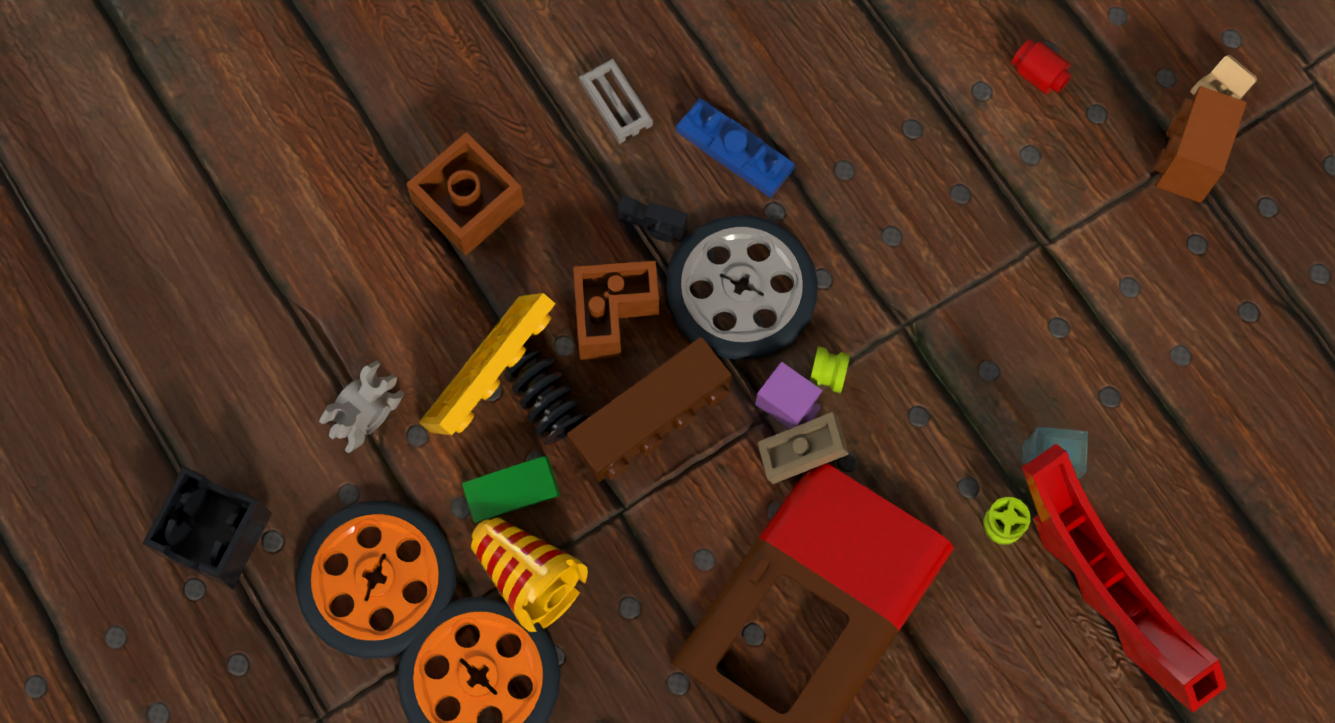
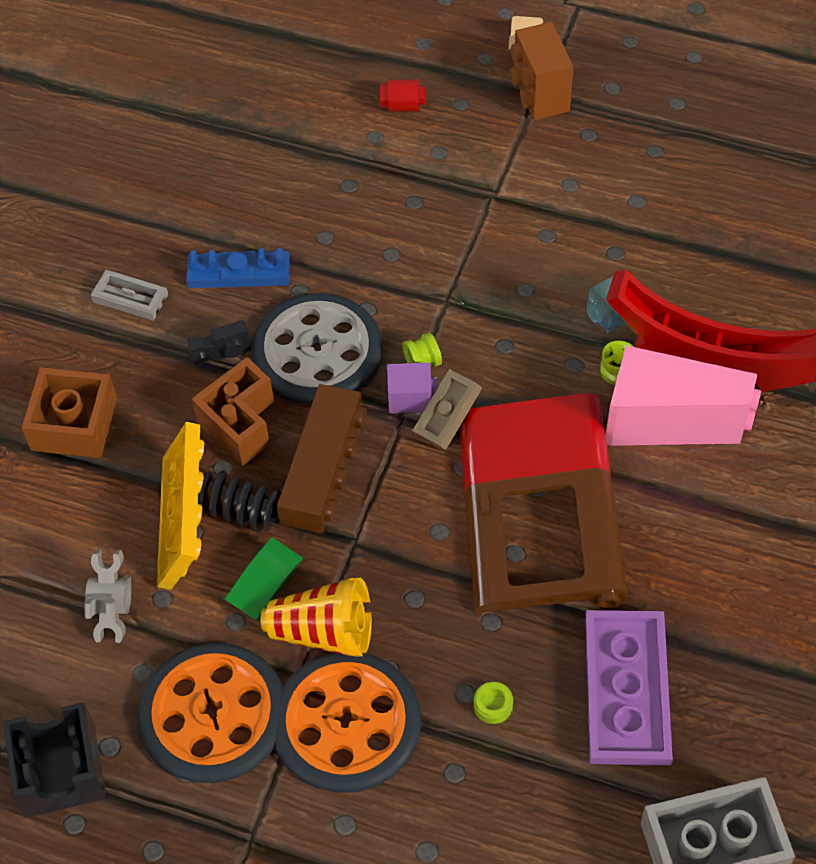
camera: 35 degrees left, 15 degrees down
none -> bright pink slope [606,345,761,446]

